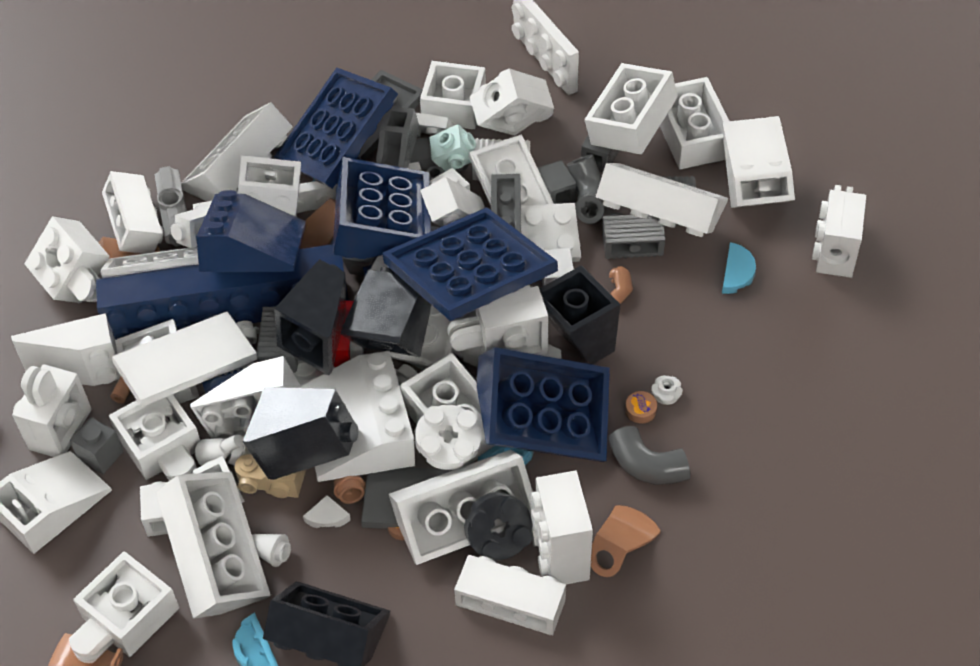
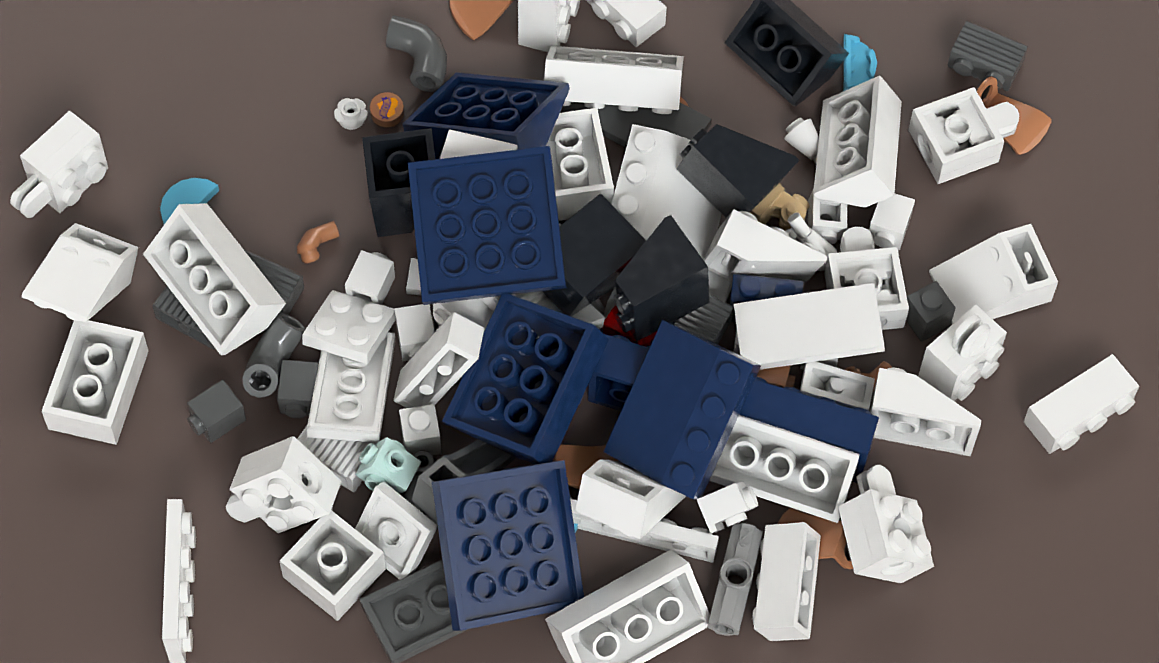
camera: 155 degrees left, 10 degrees up
white plate [415,405,482,470] -> none
black plate [464,492,532,561] -> none
dark grey plate [491,174,521,233] -> none
white brick [585,63,677,155] -> none

